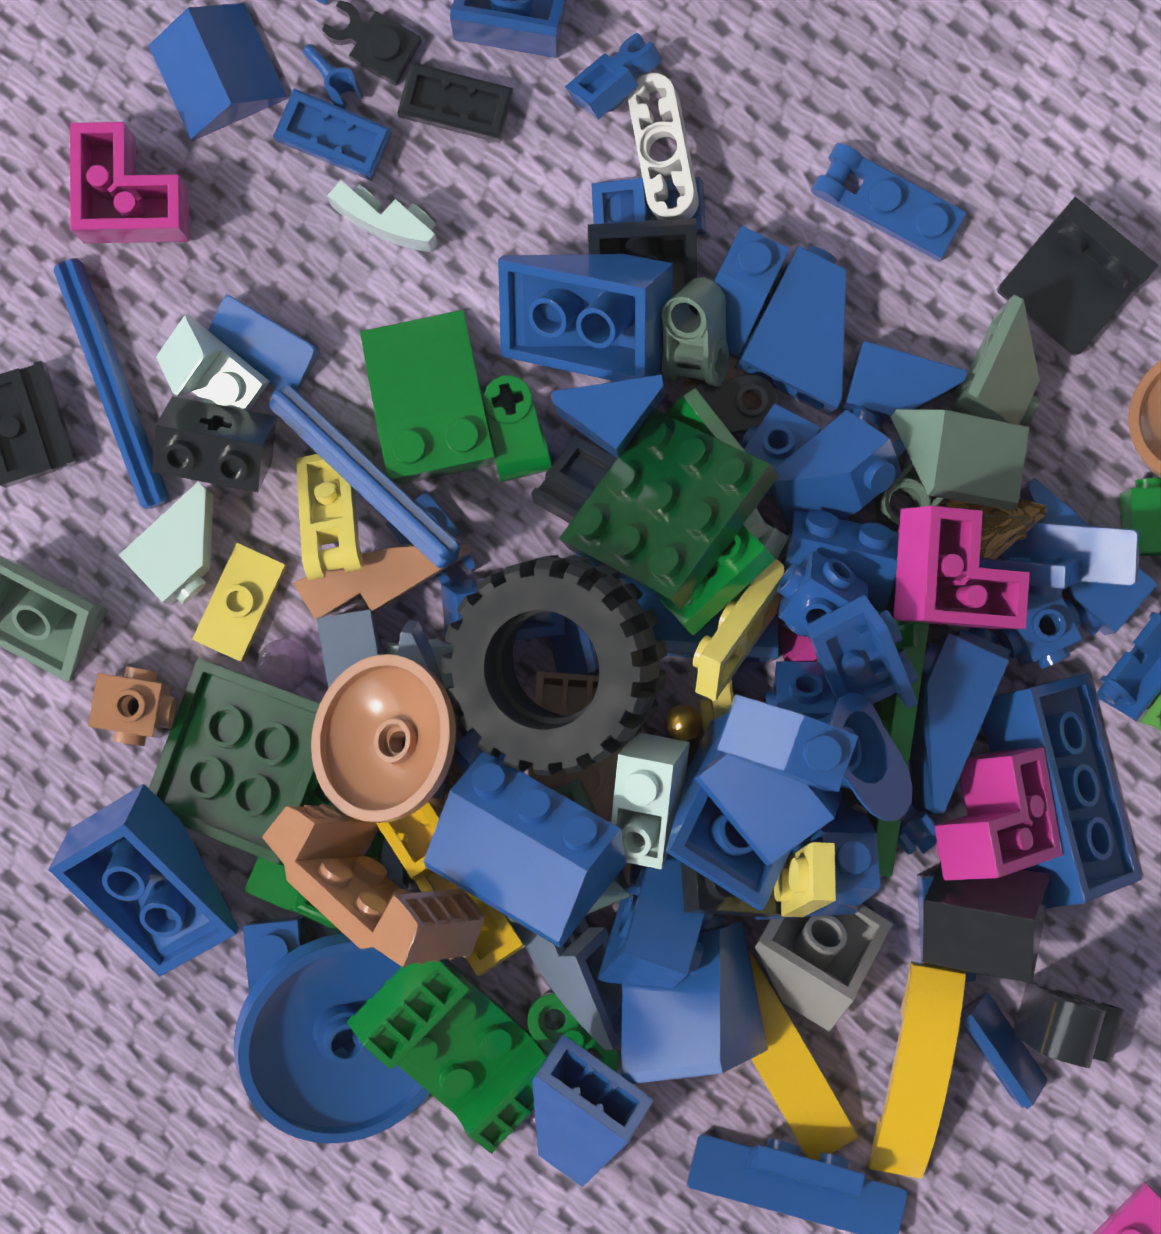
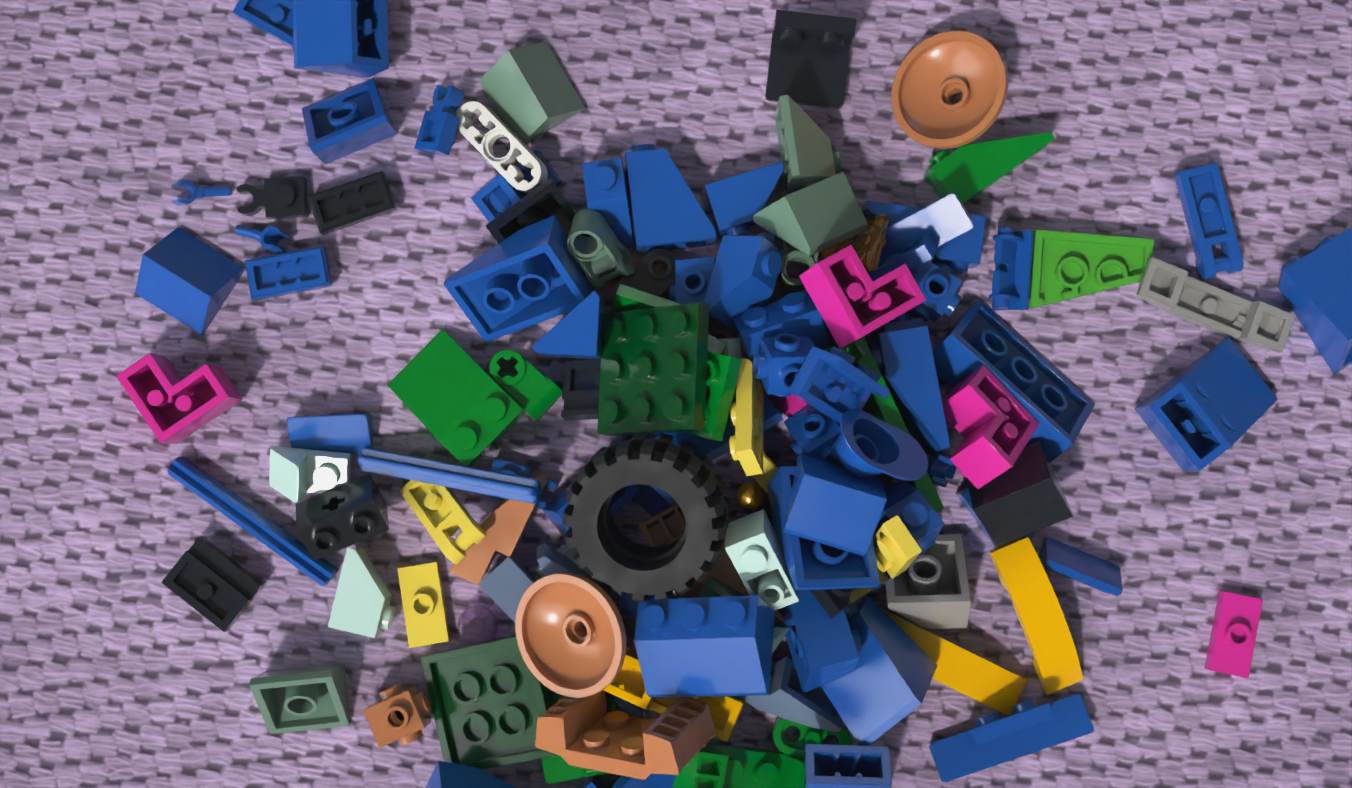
camera: 35 degrees left, 0 degrees up
light aqua slope [327,180,438,252] -> none
slope [715,695,859,792] -> none
blue plate [811,143,967,262] -> none
black beam [1013,983,1126,1068] -> none
none -> sand green slope [479,42,586,144]

